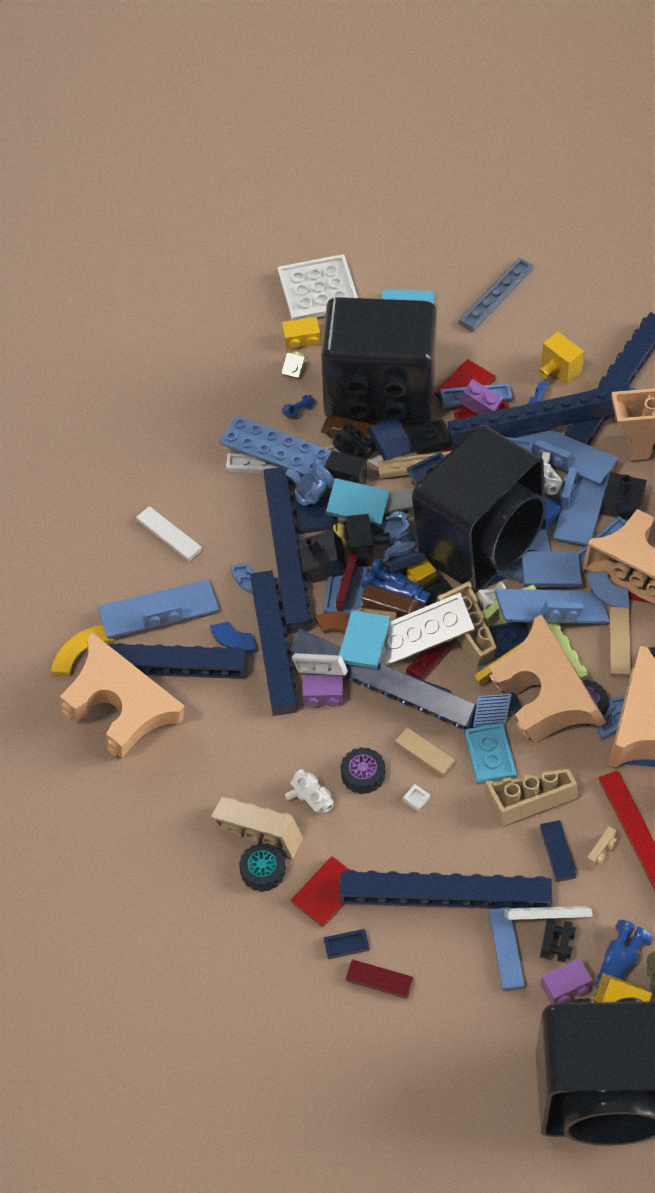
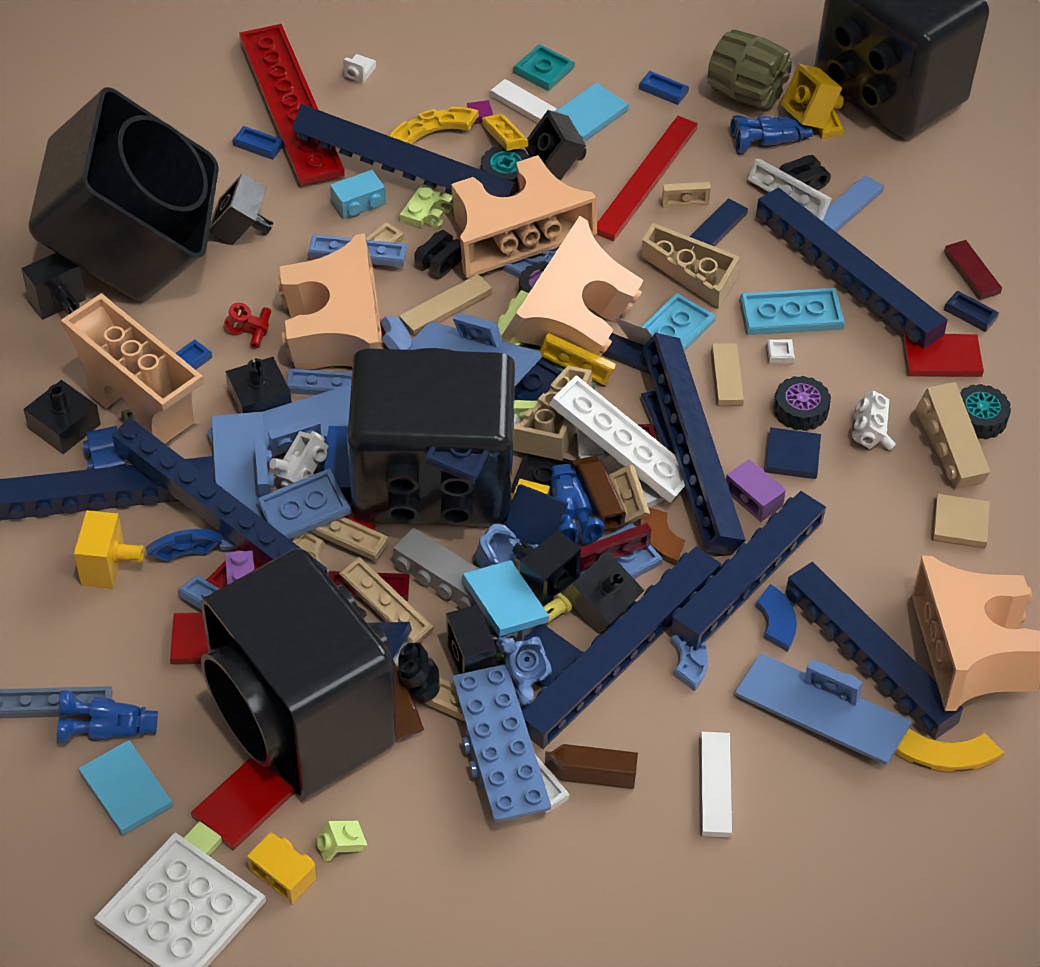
camera: 135 degrees left, 5 degrees down
blue bar [282,395,315,418] -> none
white tile [292,653,348,676] -> none
medium azure tile [339,610,390,669] -> none
medium lavender brick [540,959,593,1004] -> none
none -> blue piece [57,690,158,744]
none -> reddish brown piece [544,744,638,789]
none -> medium azure tile [740,288,845,335]
none -> dark blue tile [765,427,821,479]
none -> tan tile [933,494,990,548]

